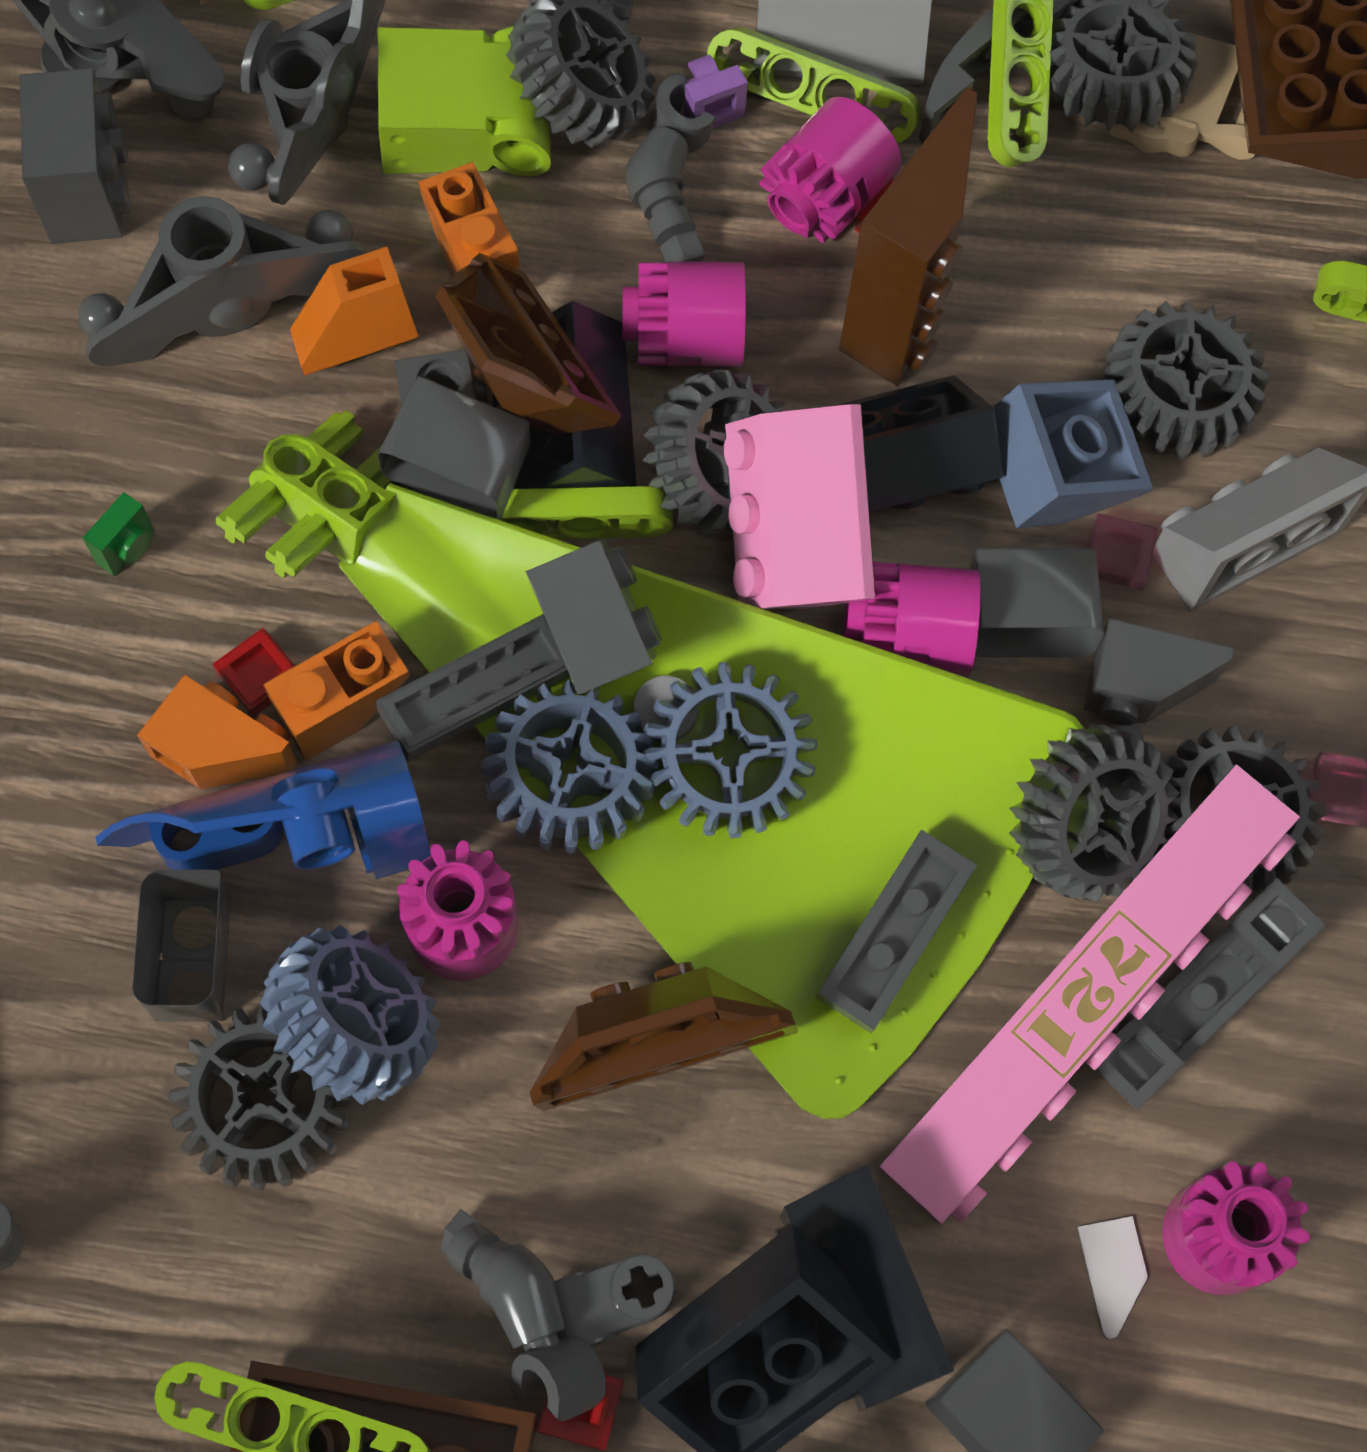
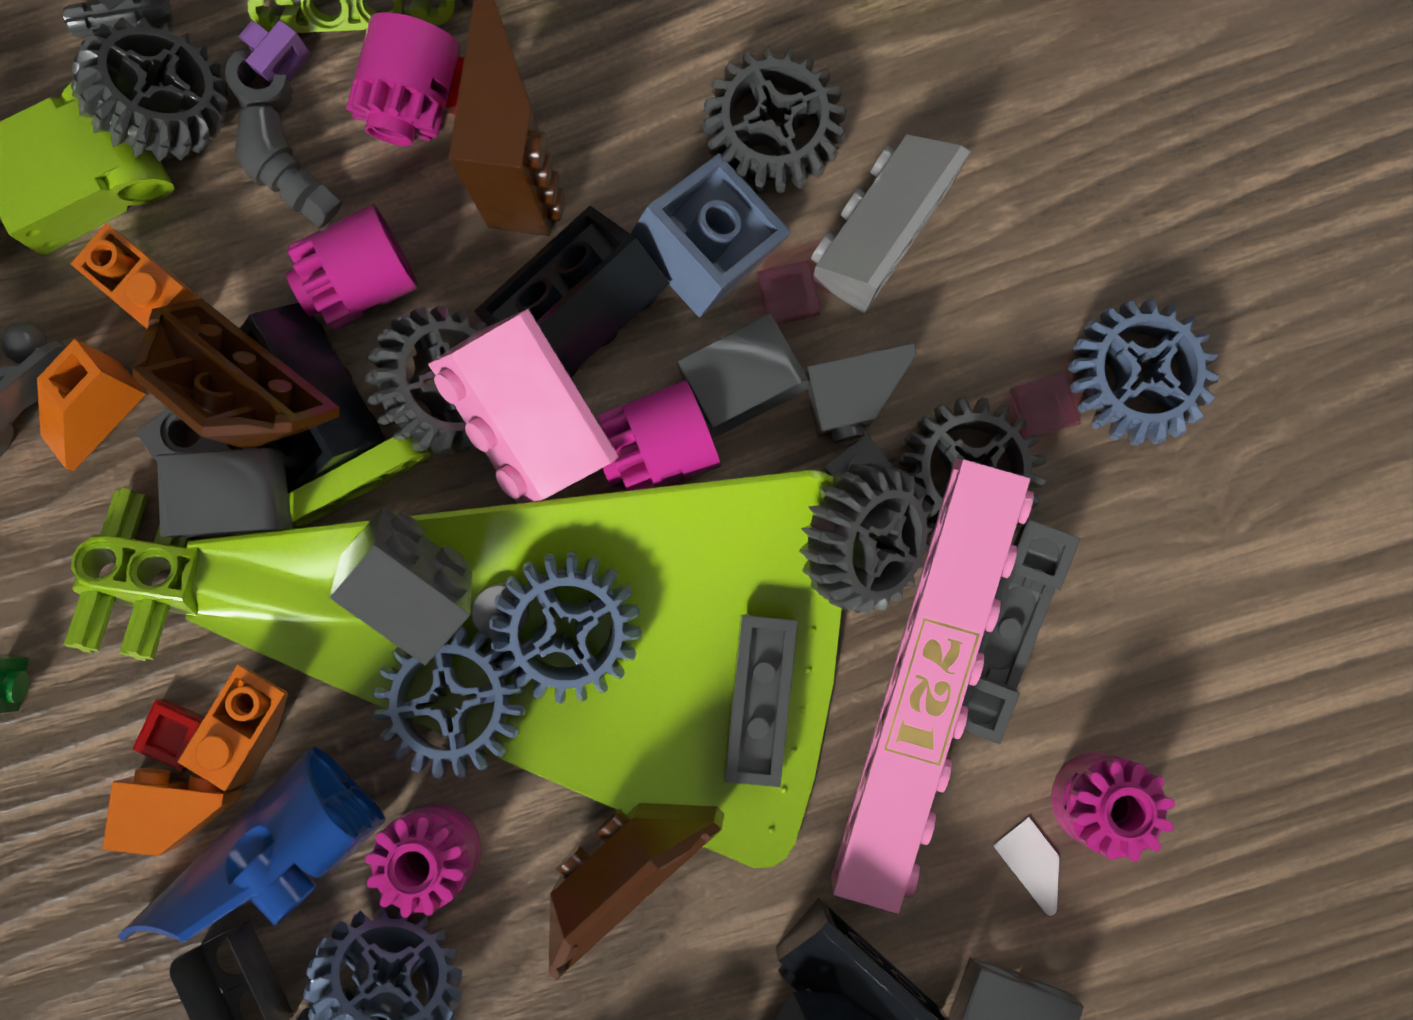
camera: 20 degrees left, 15 degrees up
dark grey plate [376,614,570,761] -> none

